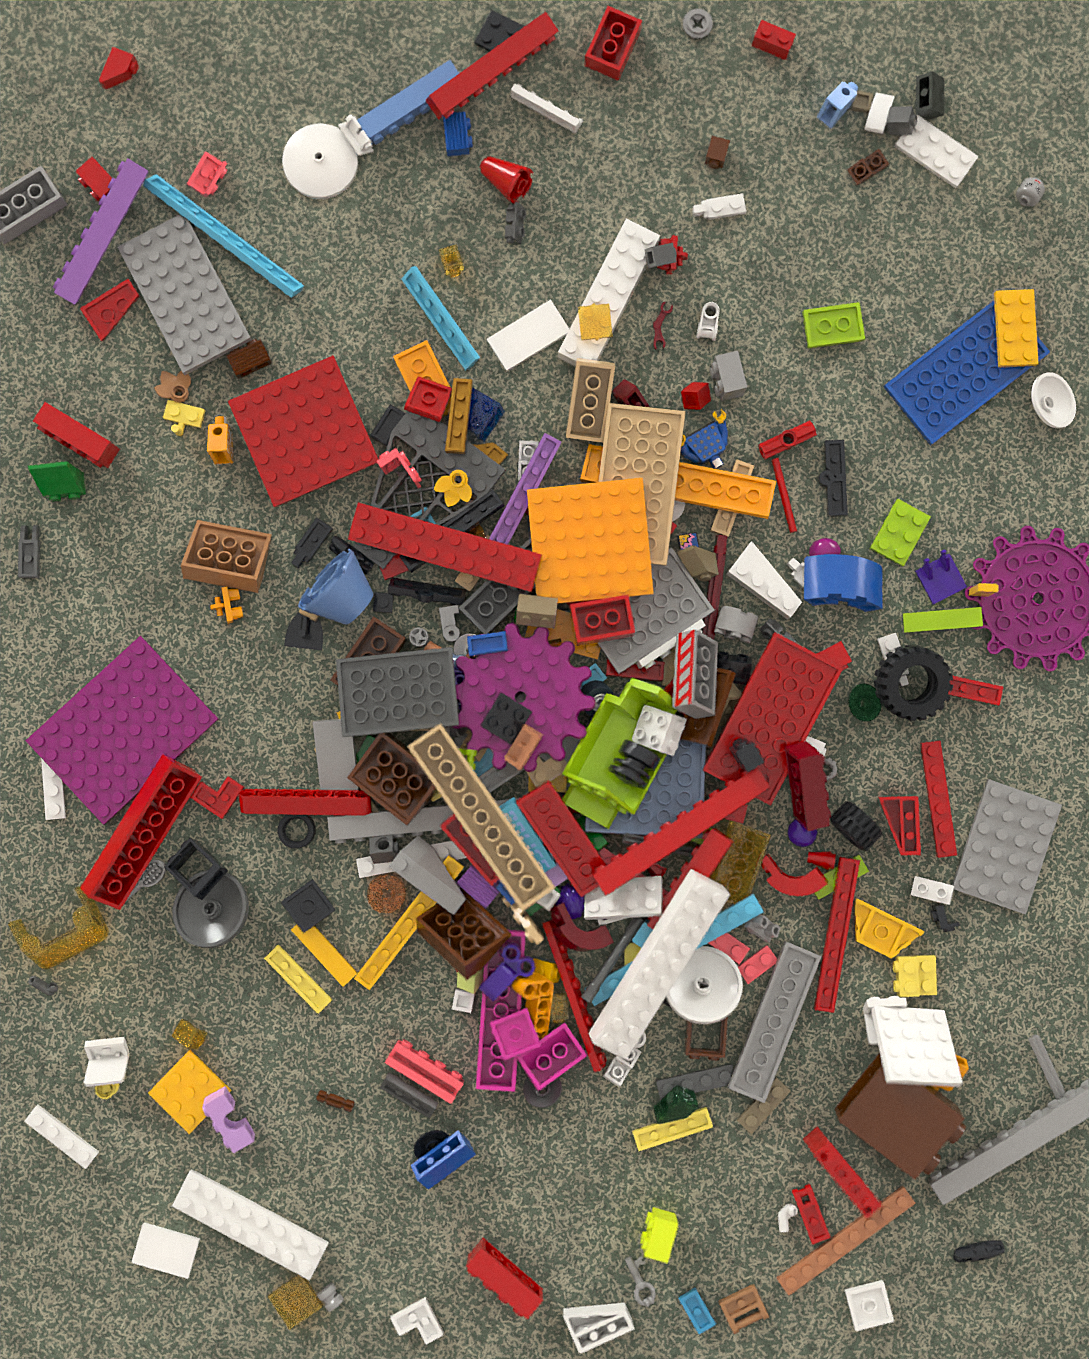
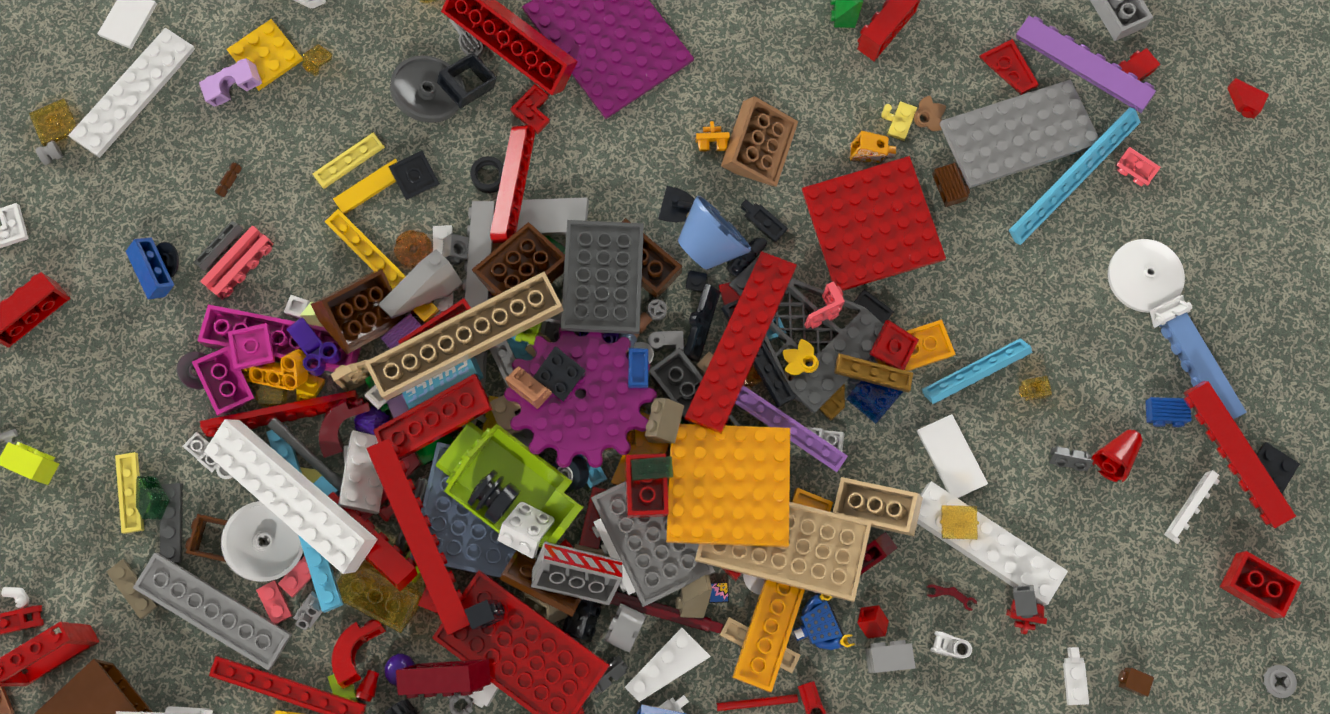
camera: 95 degrees right, 10 degrees down
none -> clear green plate [631,456,673,481]

